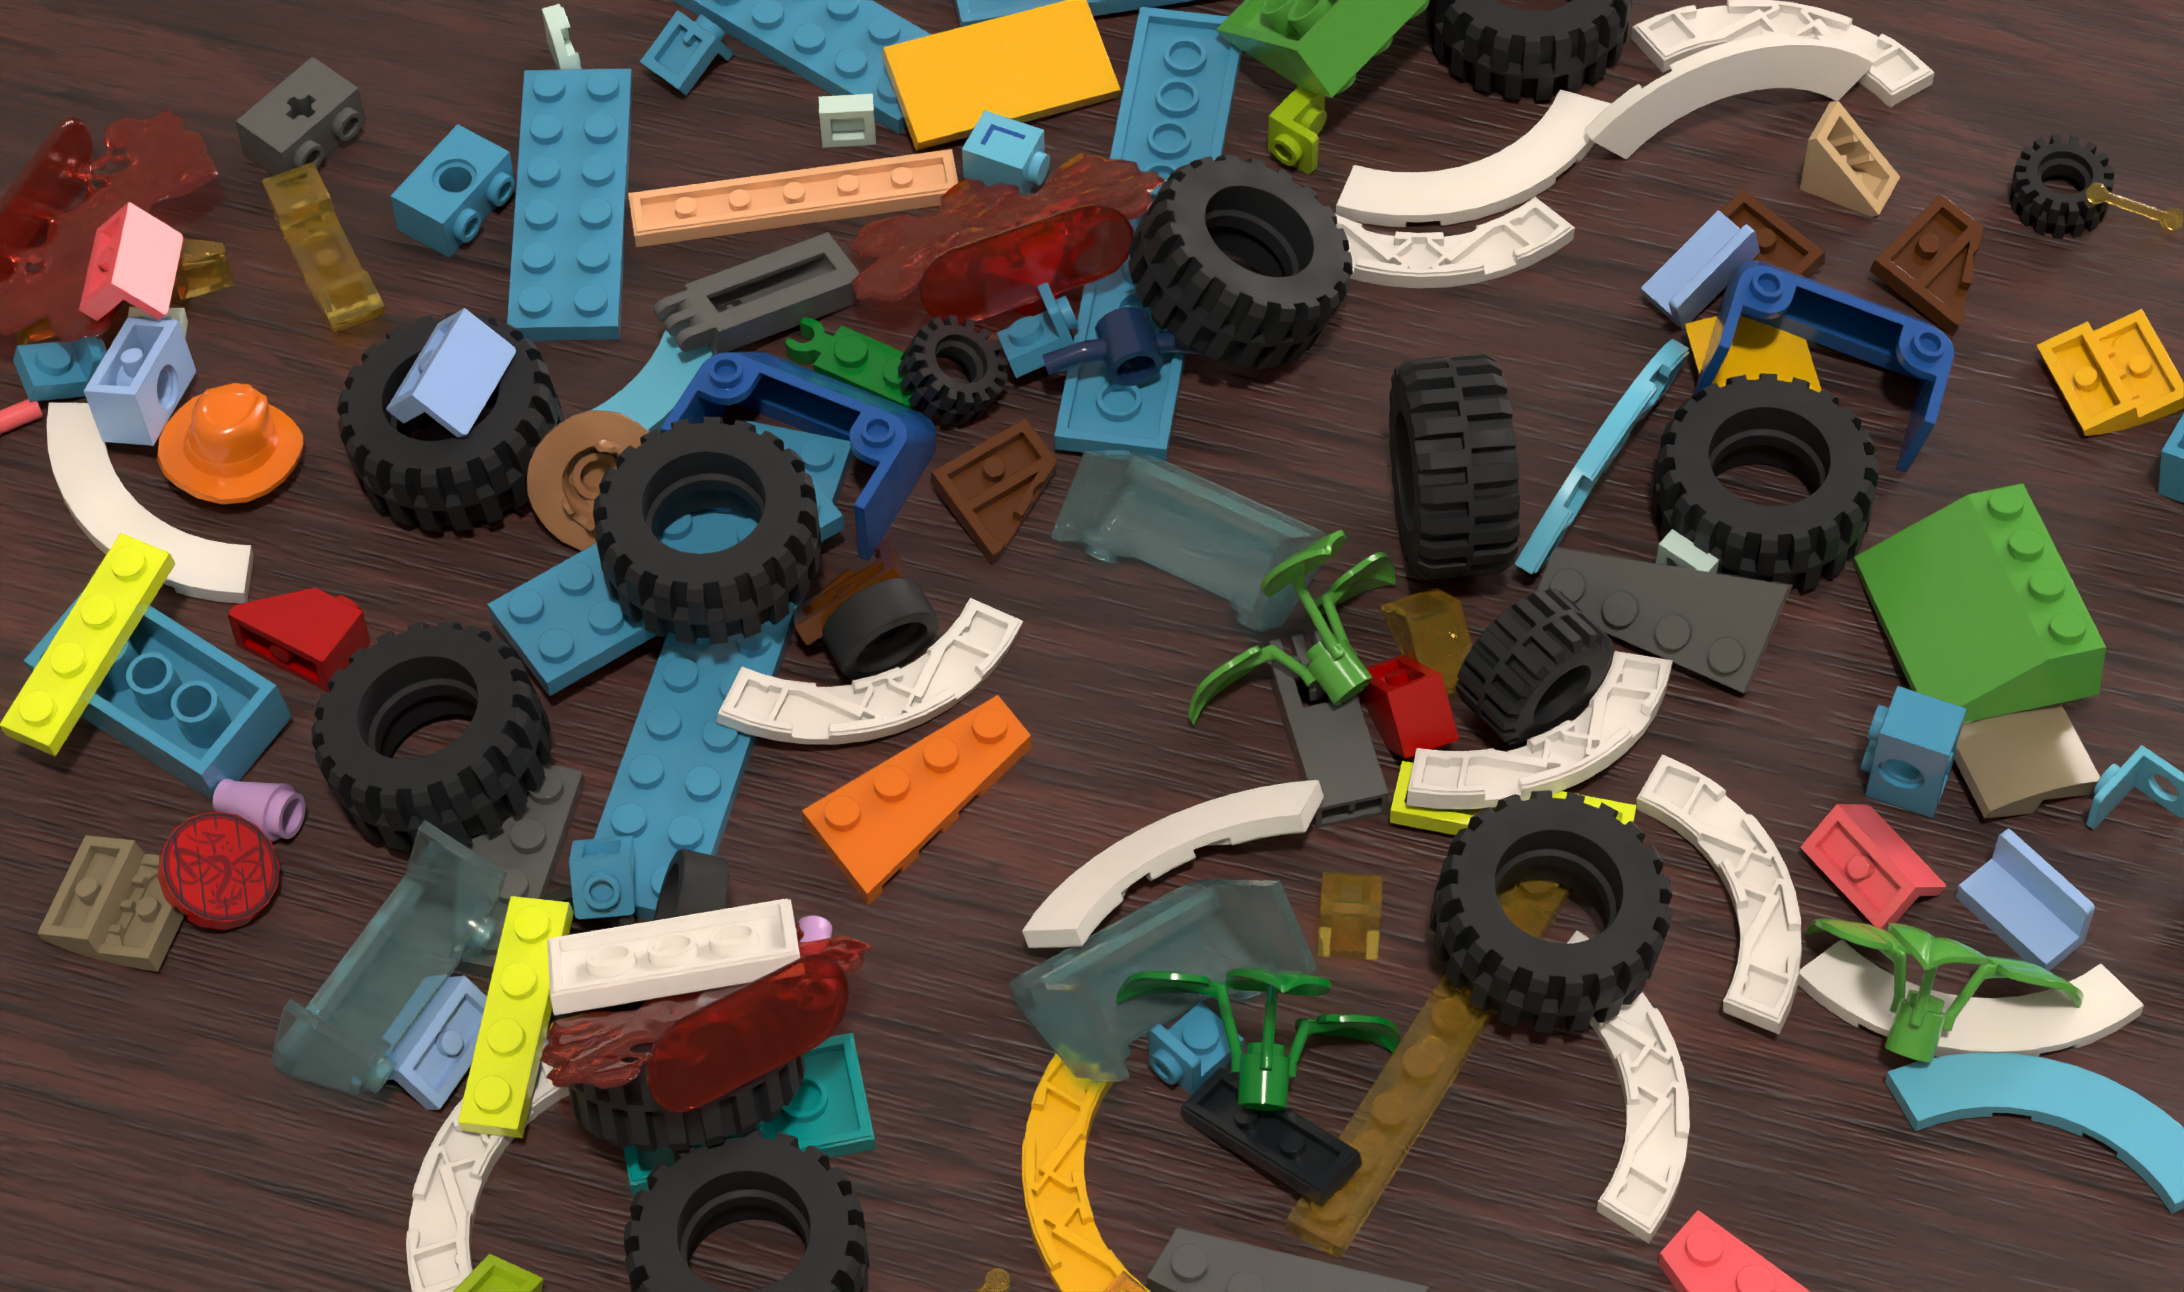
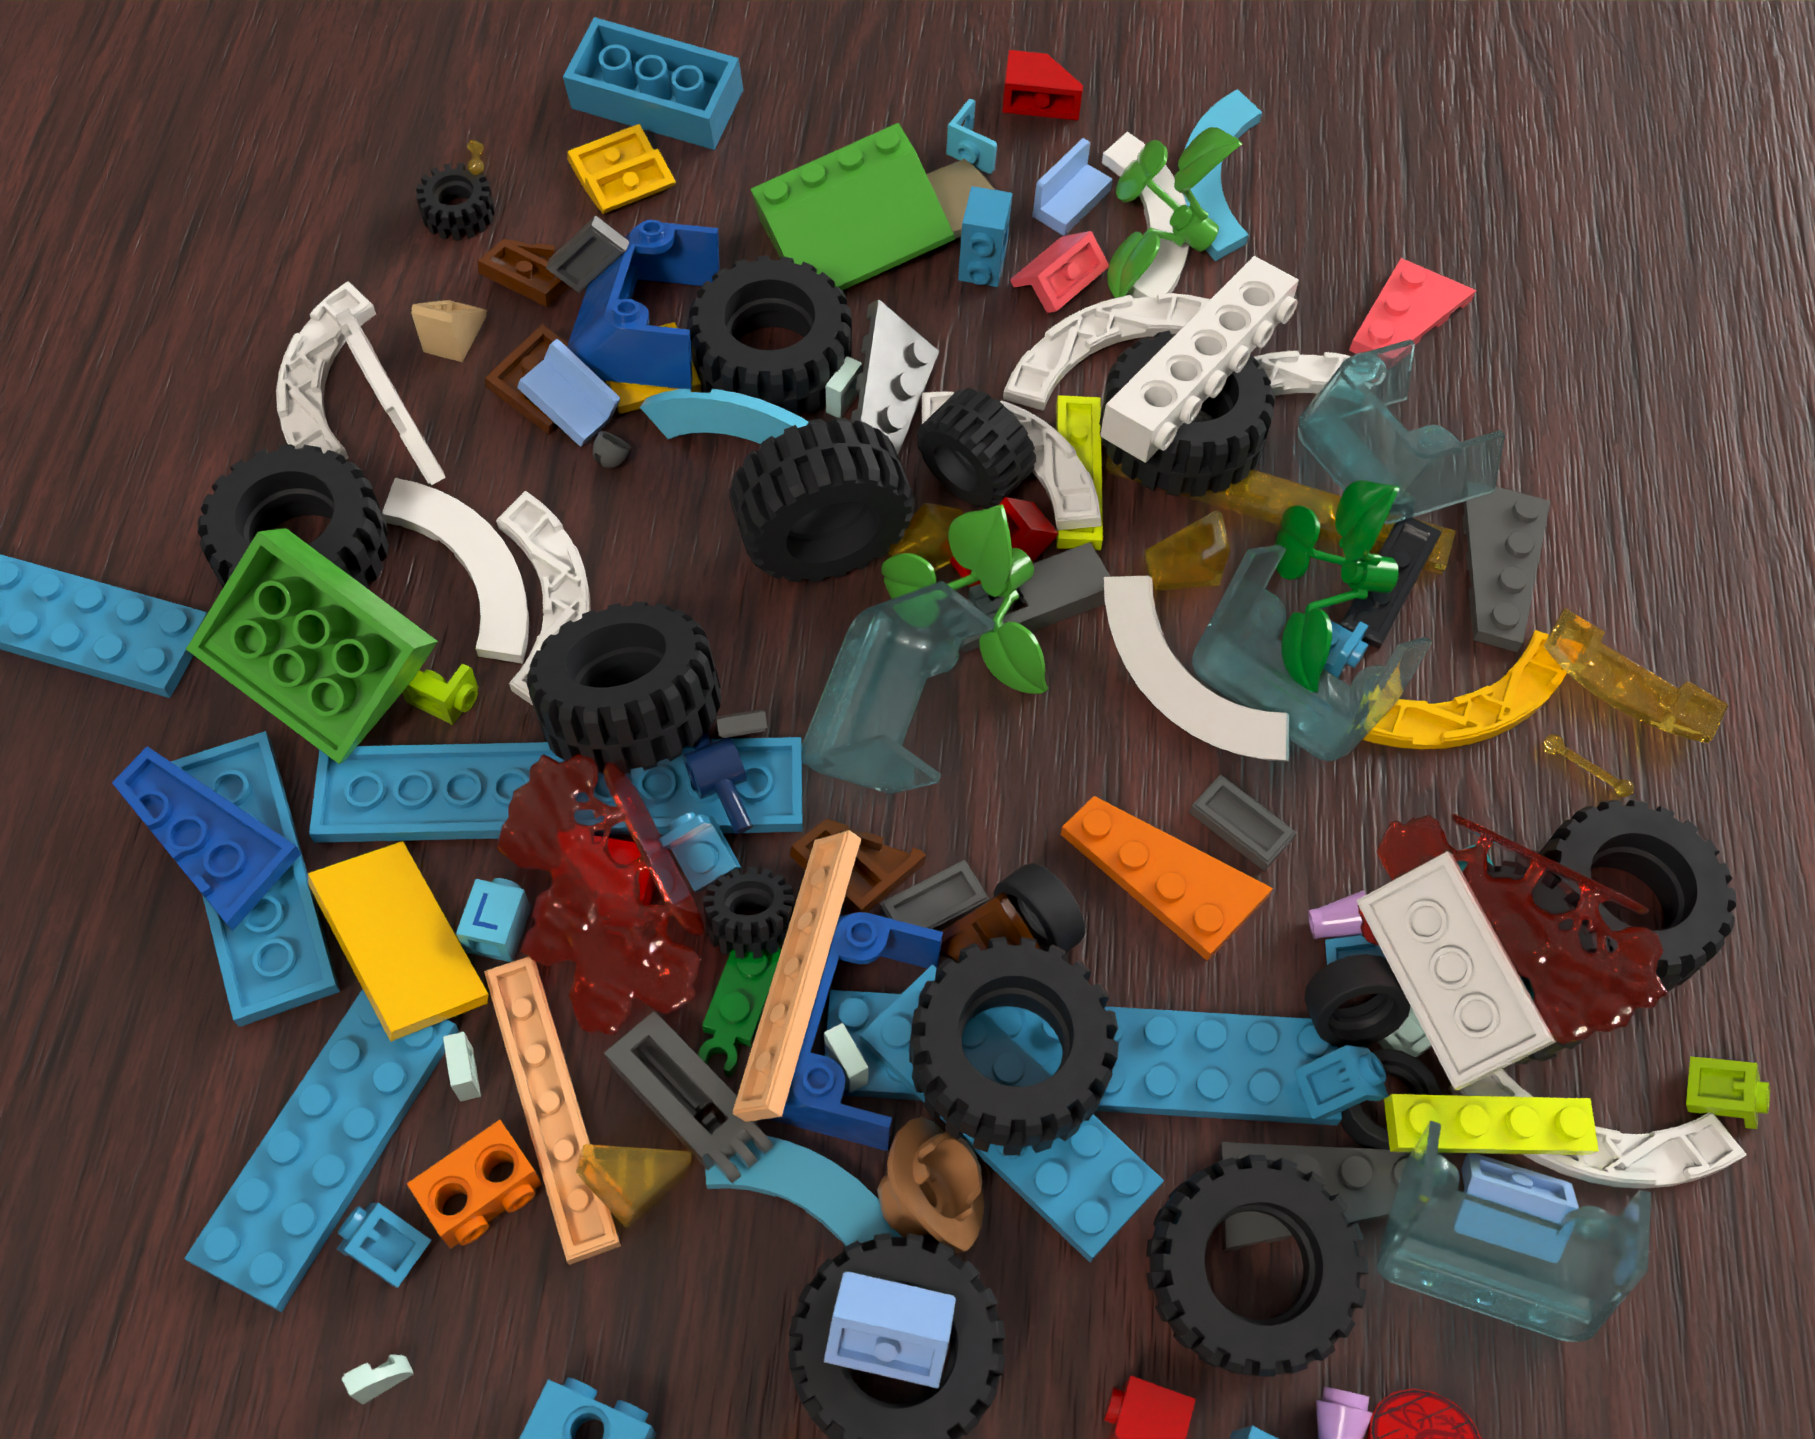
camera: 105 degrees left, 5 degrees up
dark azure plate [507,69,633,341] -> none
white tile [716,598,1023,745] -> none
none -> orange brick [407,1120,542,1249]
none -> dark grey tile [546,216,630,293]
none -> clear yellow slope [576,1144,692,1229]
none -> dark grey hinge [592,431,631,469]
none -> dark grey tile [715,709,768,738]
none -> light nougat tile [733,830,861,1122]
none -> light aqua tile [824,1023,868,1093]
none -> dark grey tile [879,860,990,931]
none -> white brick [1100,256,1299,463]
none -> dark grey tile [1189,774,1297,872]
none -> clear light blue windscreen [1298,339,1505,524]

